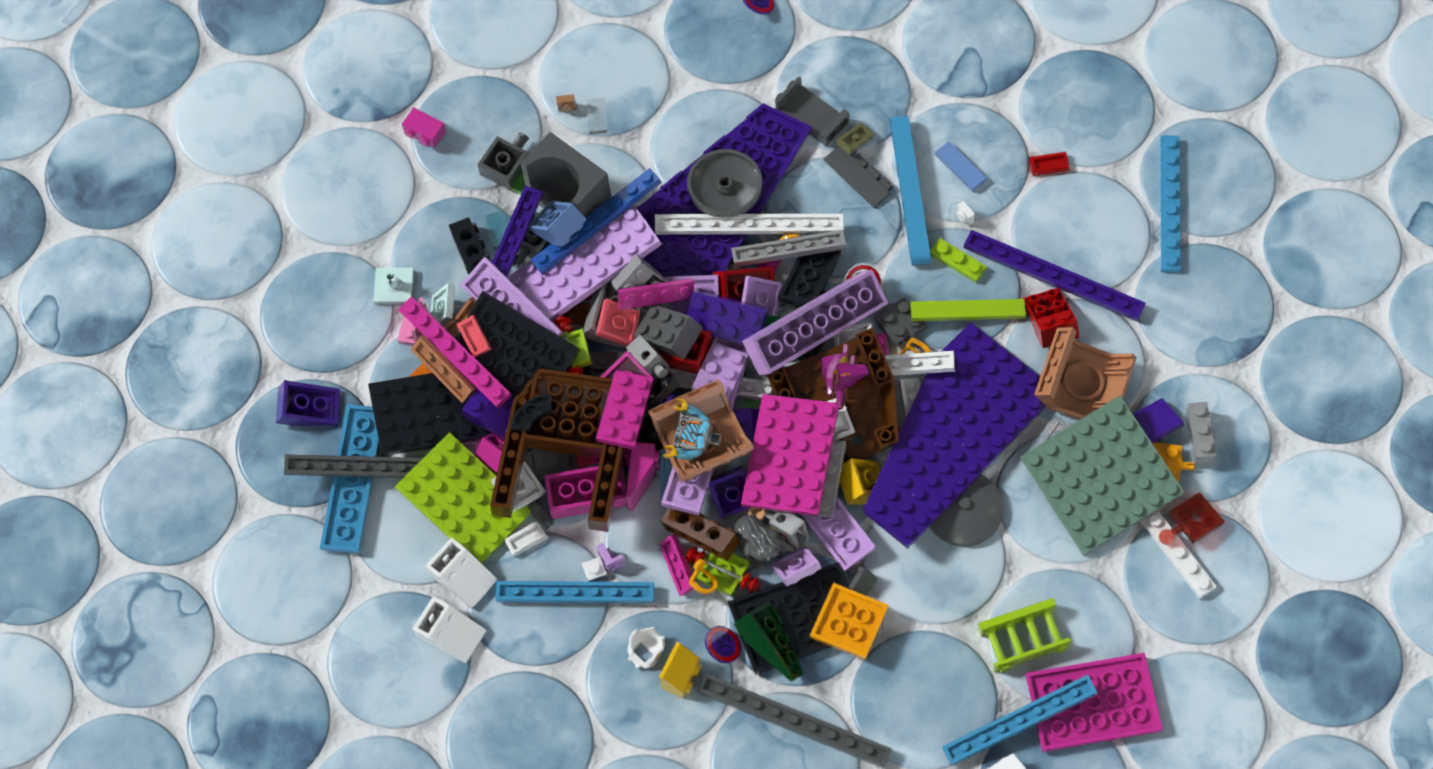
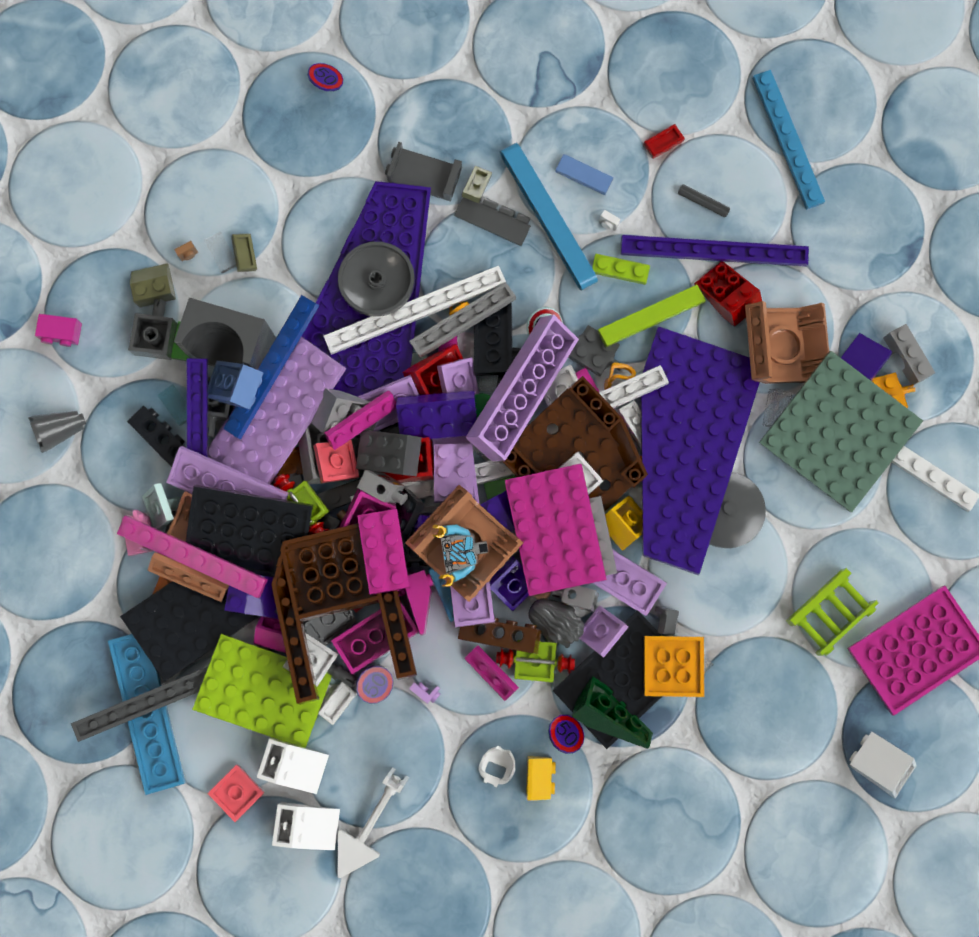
camera: 30 degrees left, 15 degrees up
dark purple slope [276,380,340,426] -> none
light aqua tile [373,268,414,305] -> none
coral tile [457,315,492,358] -> none
dark azure plate [495,581,654,603] -> none
black tile [511,394,552,431] -> none
white plate [581,557,607,582] -> none
light orange piece [689,559,717,595] -> none
dark grey plate [697,673,892,769] -> none
magenta piece [821,344,869,410] -> none
dark azure plate [942,675,1097,766] -> none
clear red plate [1159,492,1225,545] -> none
none -> dark grey cone [28,411,86,453]
none -> olive slope [130,263,176,308]
none -> coral plate [207,764,265,822]
none -> olive tile [231,234,257,272]
none -> white piece [338,767,409,878]
none -> piece [356,665,393,704]
none -> dark grey axle [678,184,730,217]

